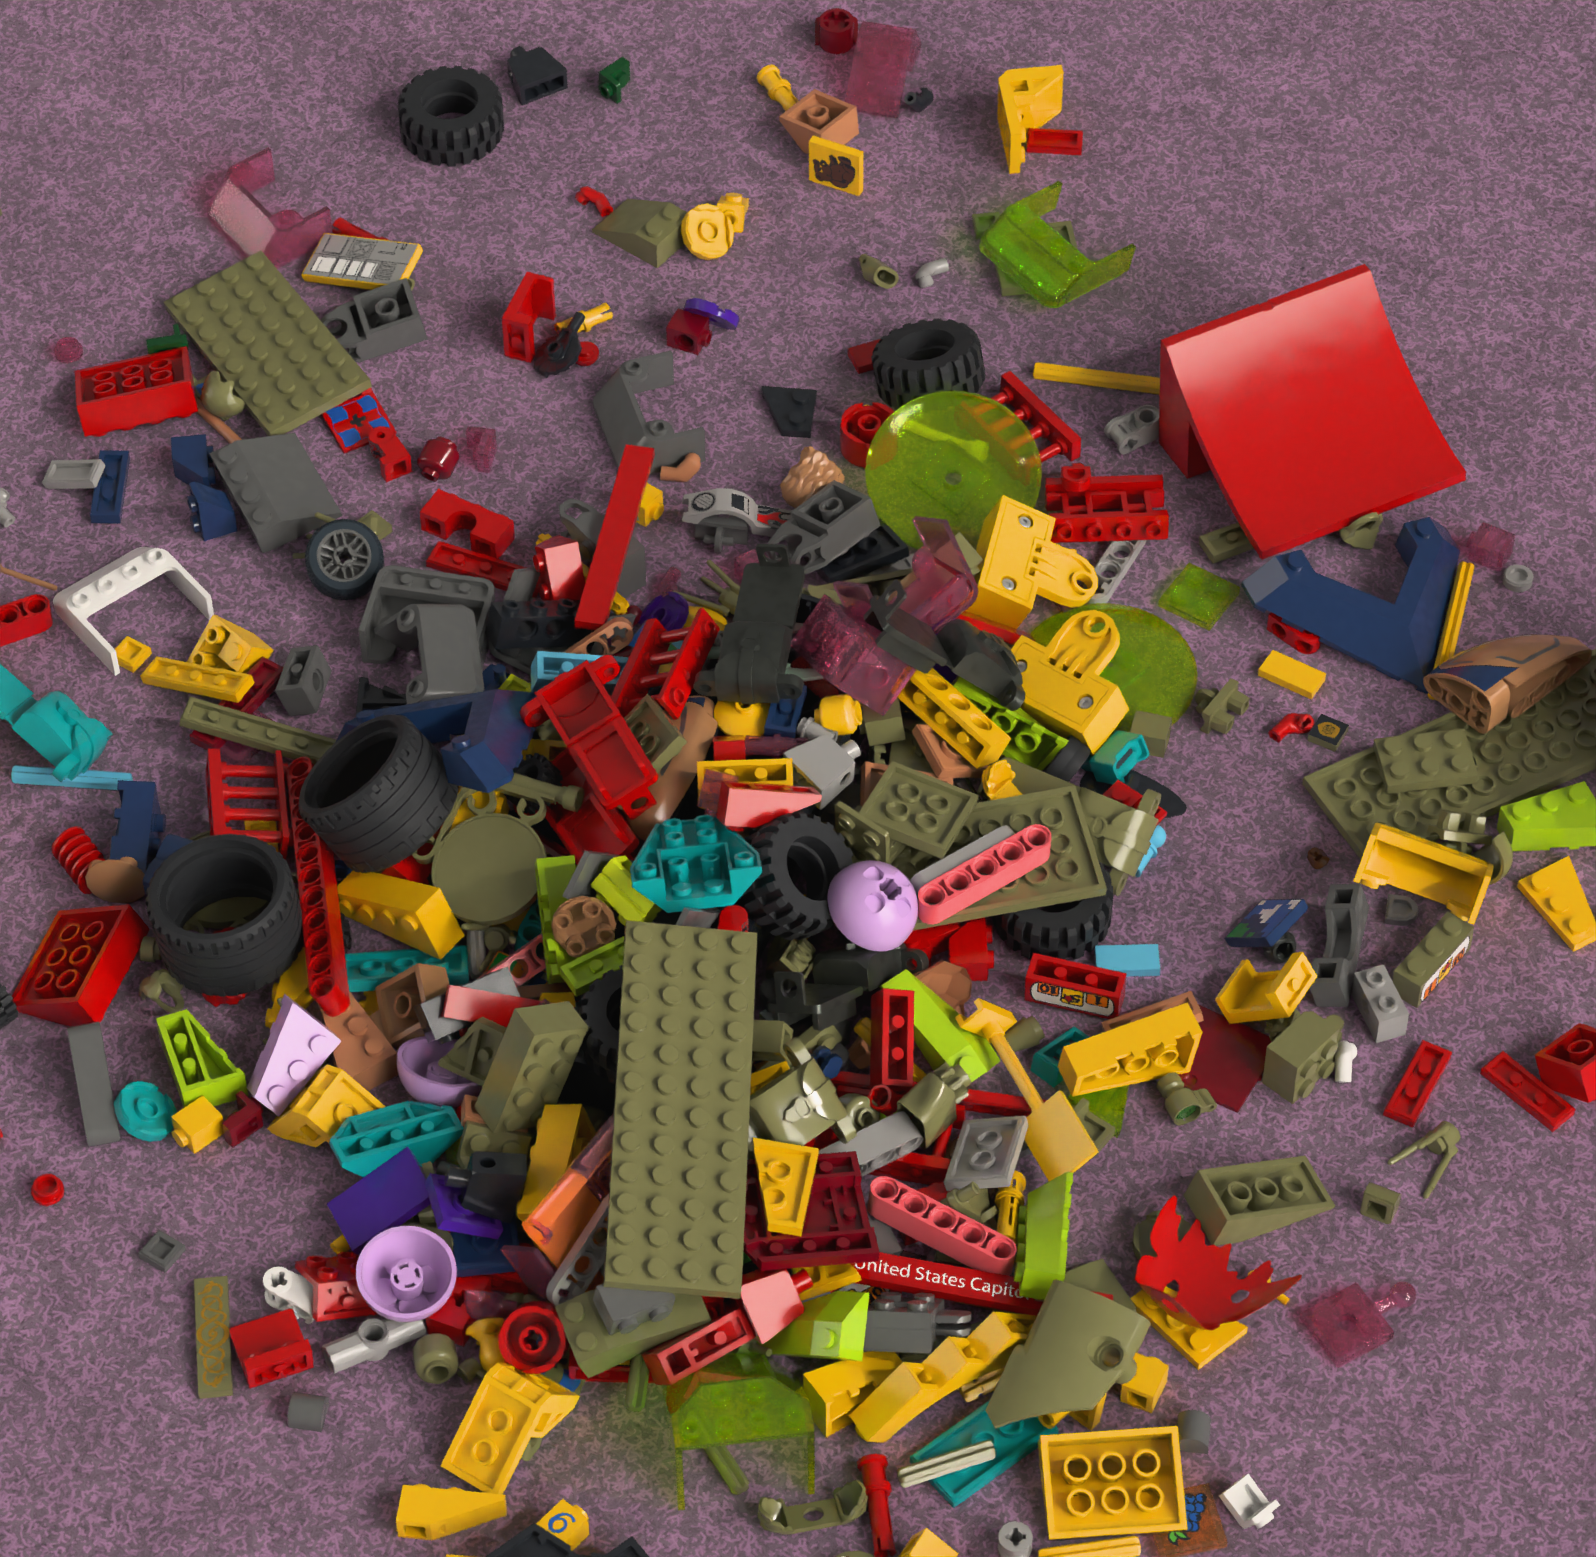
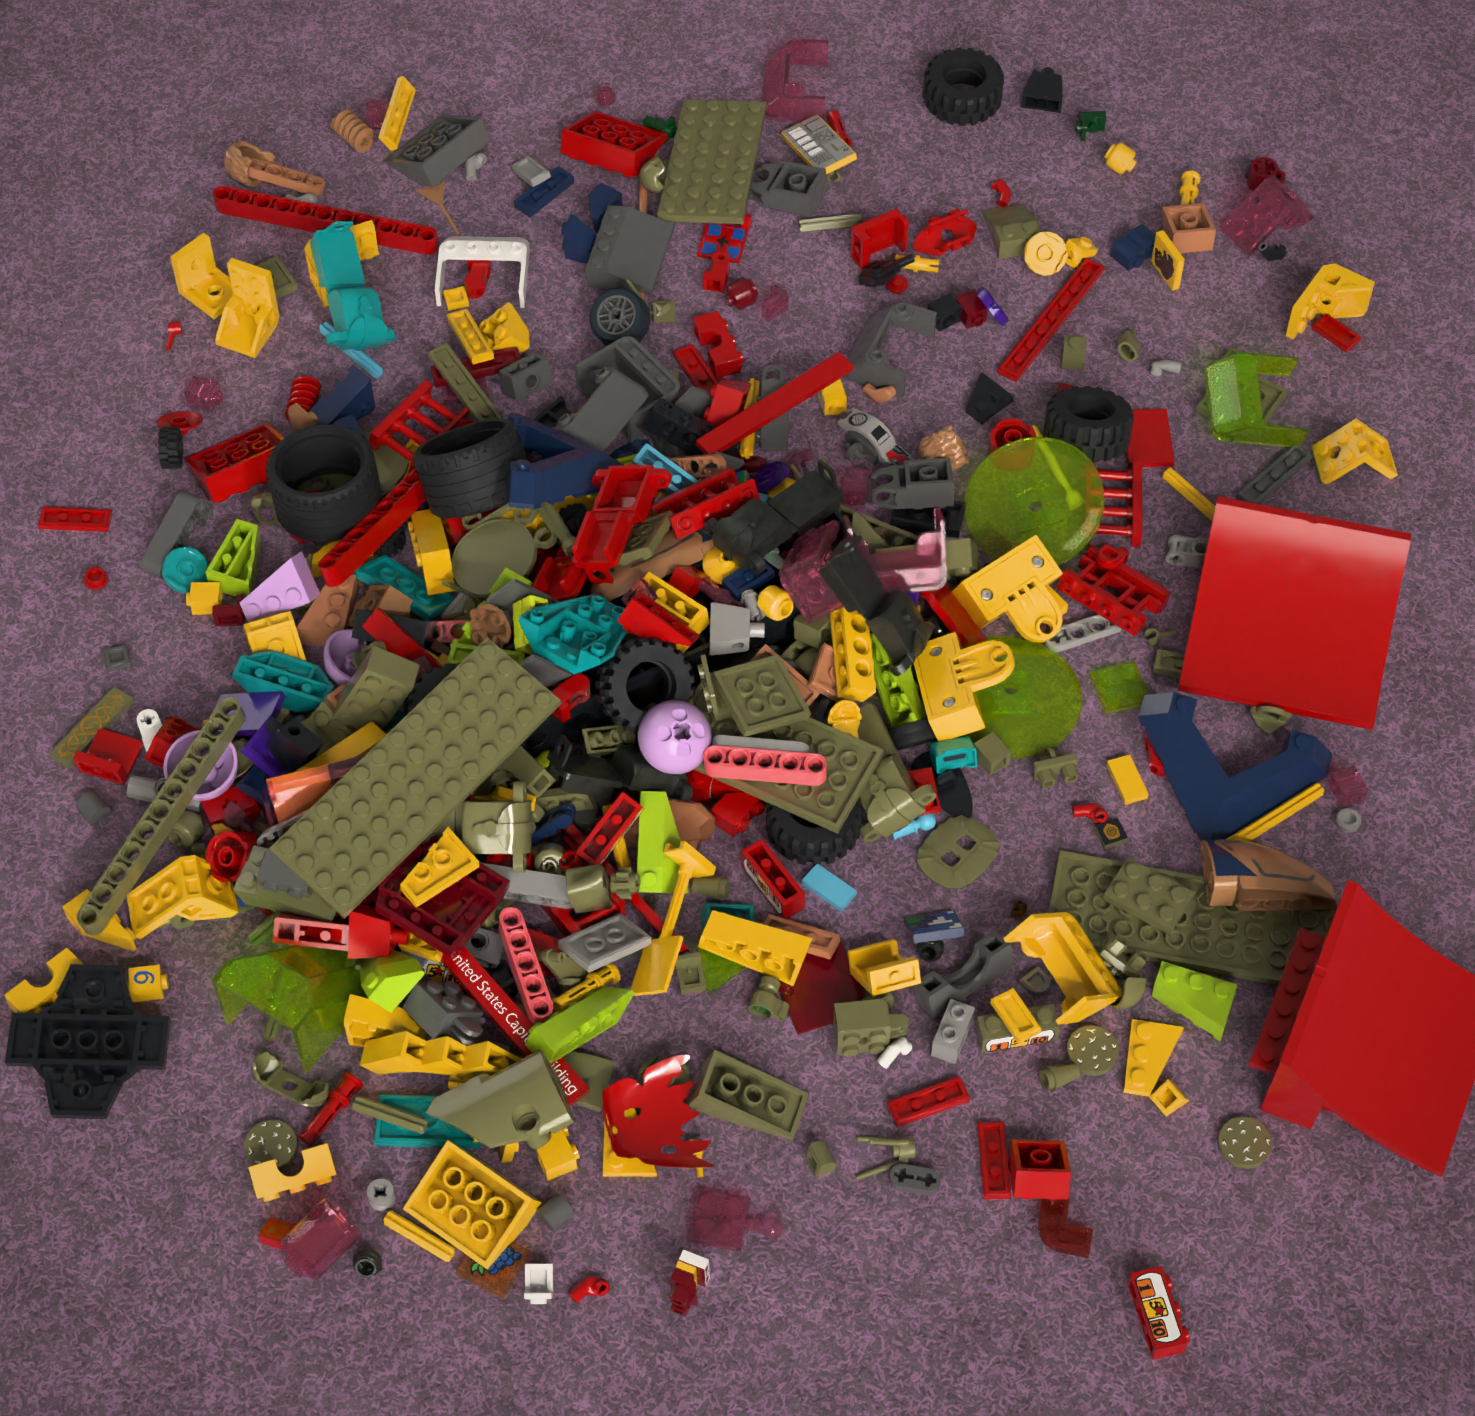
camera: 40 degrees right, 5 degrees up
none -> olive beam [77,697,246,935]
none -> red leg [464,260,492,299]
none -> red arm [568,1277,610,1304]
none -> dark red hips [669,1250,710,1316]
none -> olive axle [799,213,863,232]
none -> dark grey beam [889,1164,941,1195]
none -> red piece [912,208,977,256]
none -> olive piece [917,815,1000,889]
none -> black brick [928,293,962,332]
none -> yellow tile [990,988,1042,1044]
none -> red tile [997,258,1105,382]
none -> olive cone [1039,1063,1080,1091]
none -> olive brick [1061,335,1087,371]
none -> olive tile [1066,1025,1119,1076]
none -> yellow head [1104,142,1137,174]
none -> dark blue brick [1110,224,1156,271]
none -> red tile [1126,409,1174,468]
none -> olive hand [1145,628,1177,646]
none -> dark grey tile [1235,443,1313,504]
none -> yellow bracket [1312,418,1398,484]

